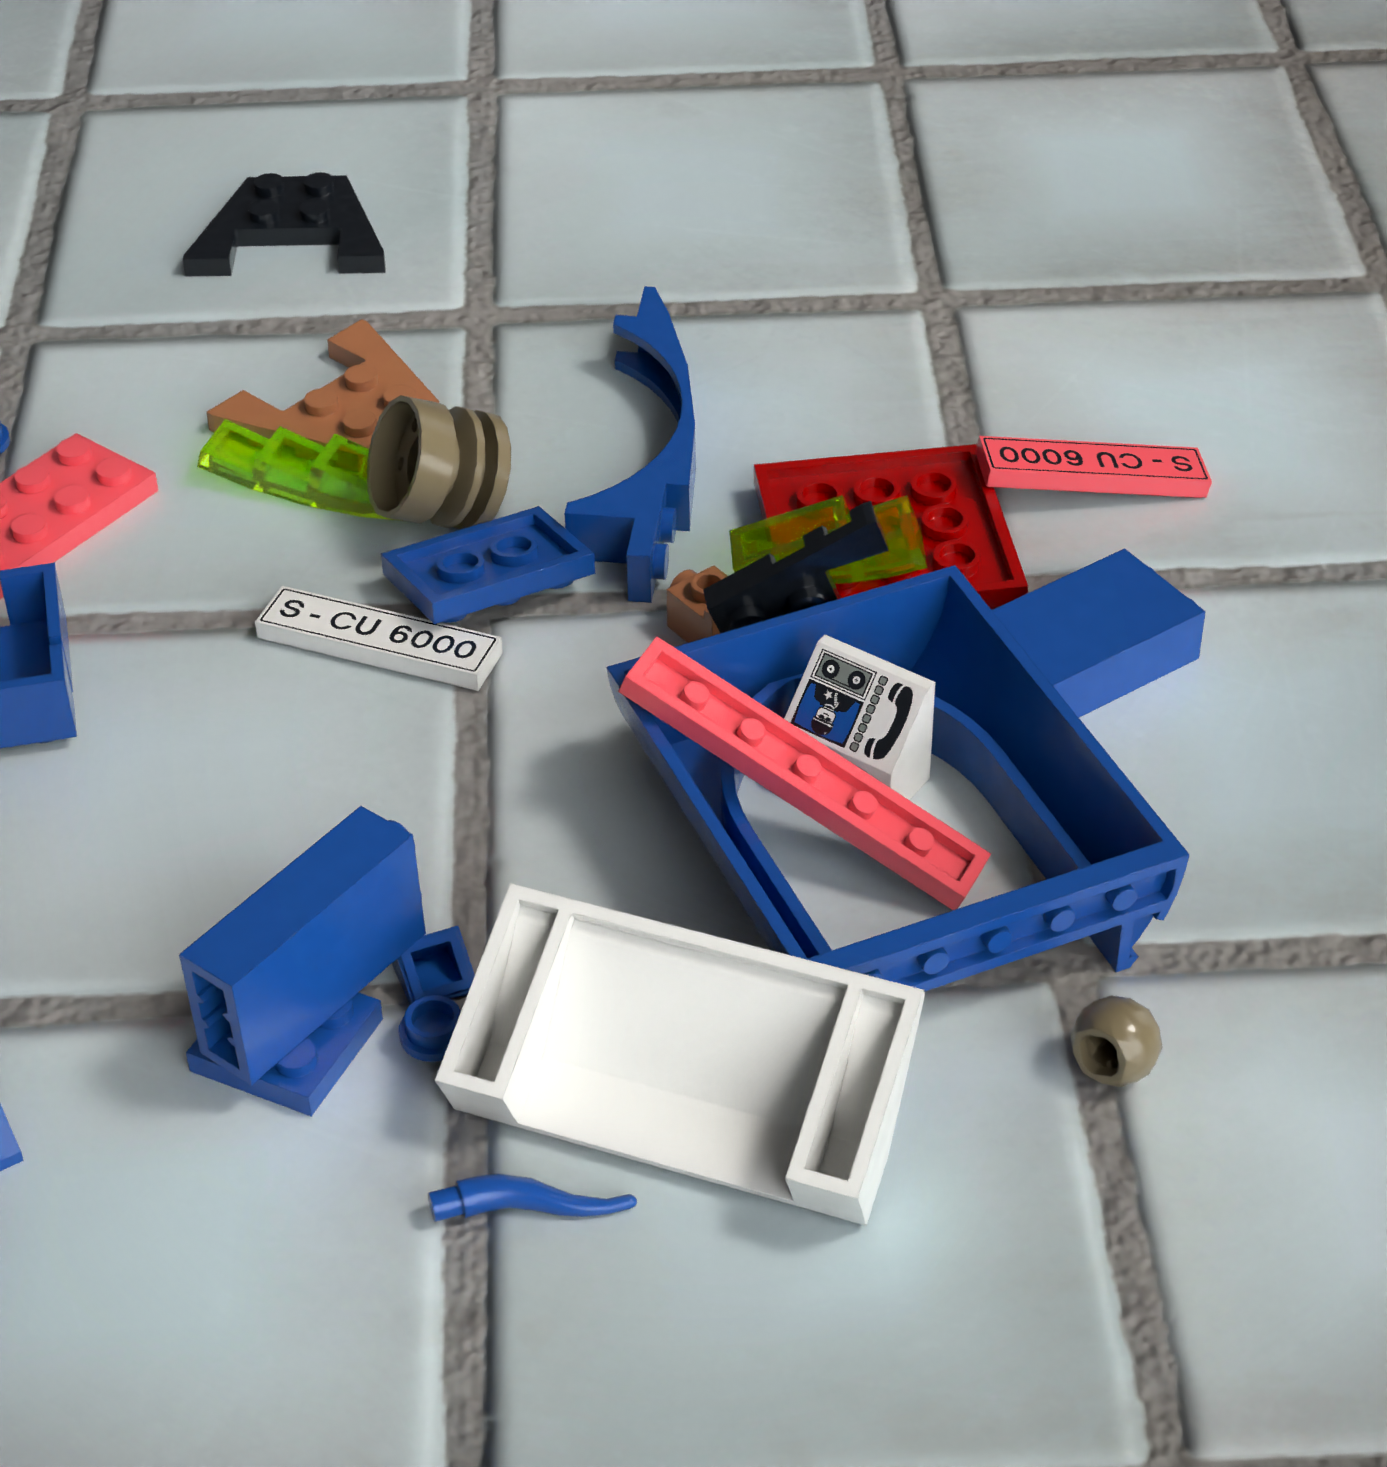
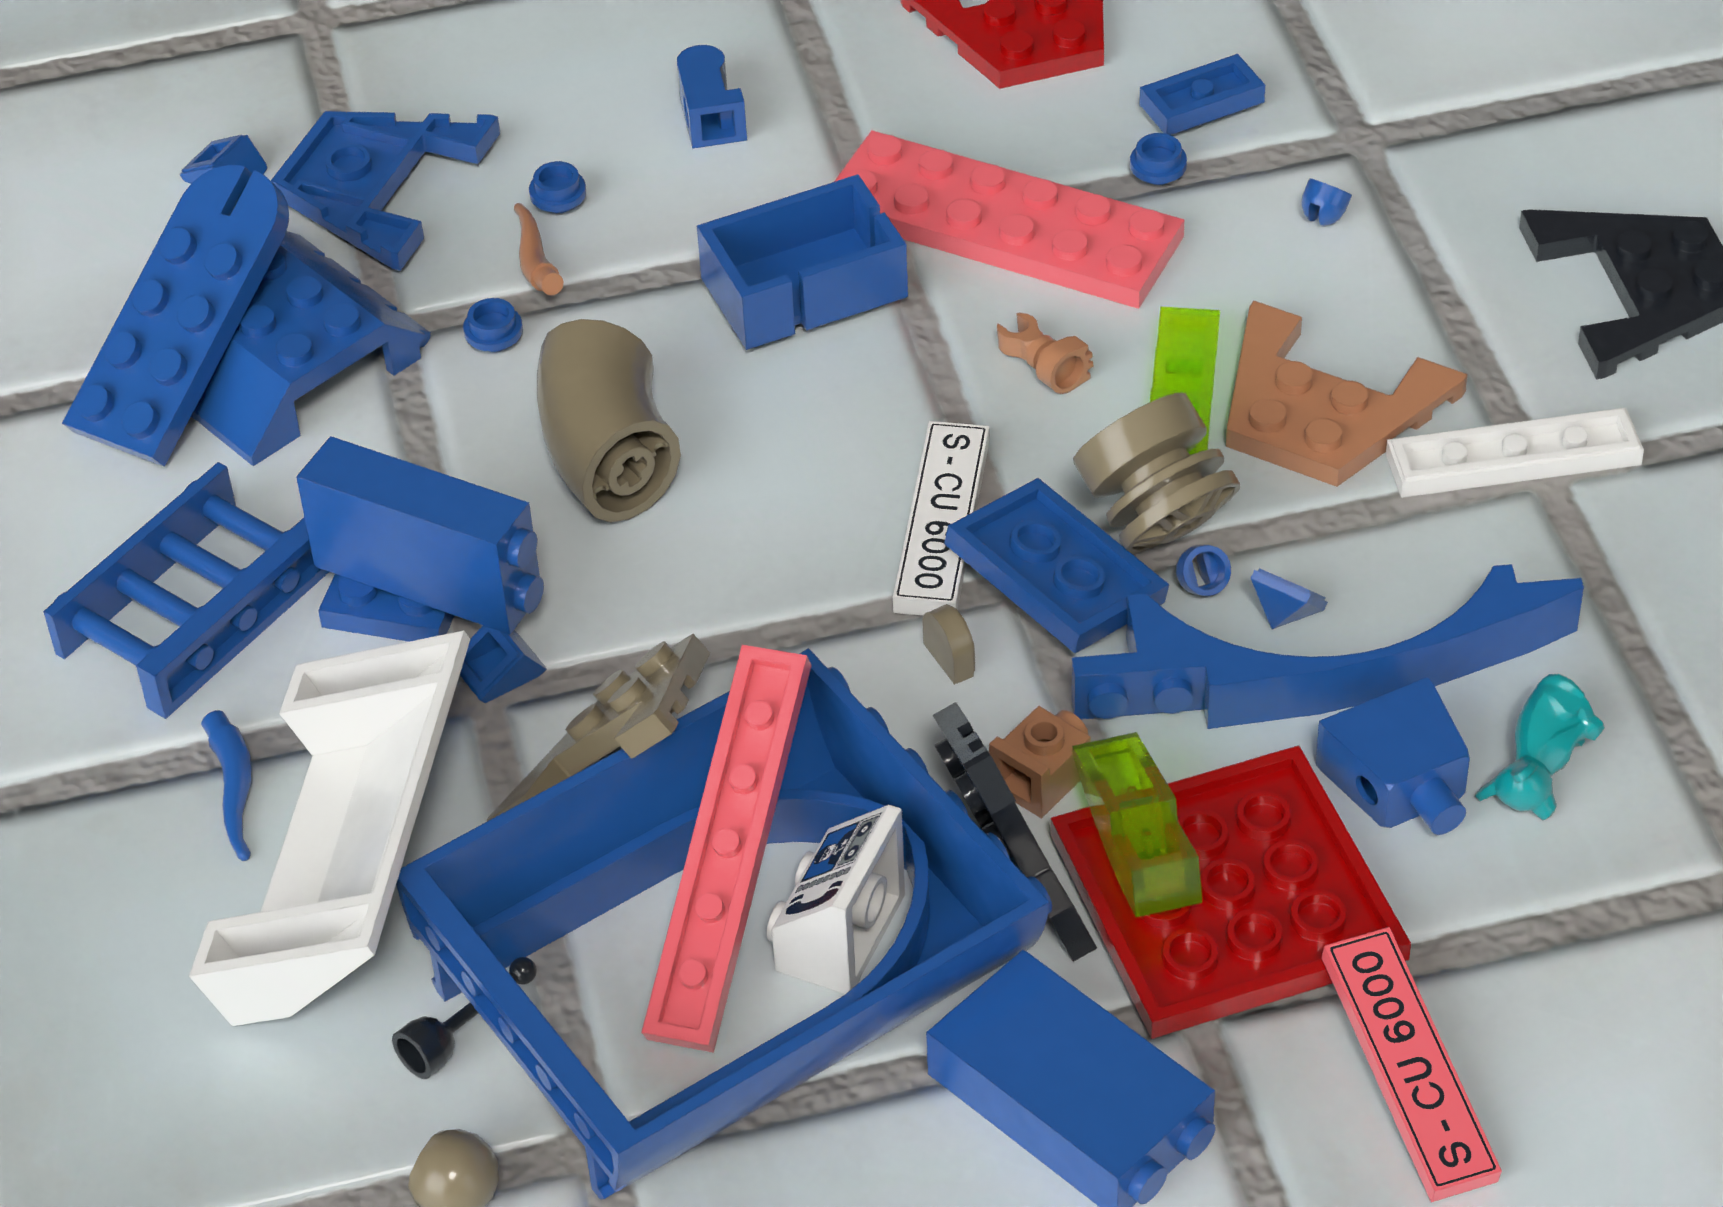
camera: 80 degrees right, 5 degrees up
none -> blue fence [43,462,329,719]
none -> black hinge [392,957,537,1079]
none -> dark tan wing [486,633,710,821]
none -> dark tan brick [537,319,681,522]
none -> dark tan tile [923,604,975,685]
none -> nougat piece [997,313,1094,394]
none -> blue hinge [1176,545,1231,596]
none -> blue slope [1250,568,1328,629]
none -> blue hinge [1301,178,1352,226]
none -> blue torso [1315,677,1470,835]
none -> white tile [1386,408,1644,498]
none -> teal animal [1475,674,1605,820]

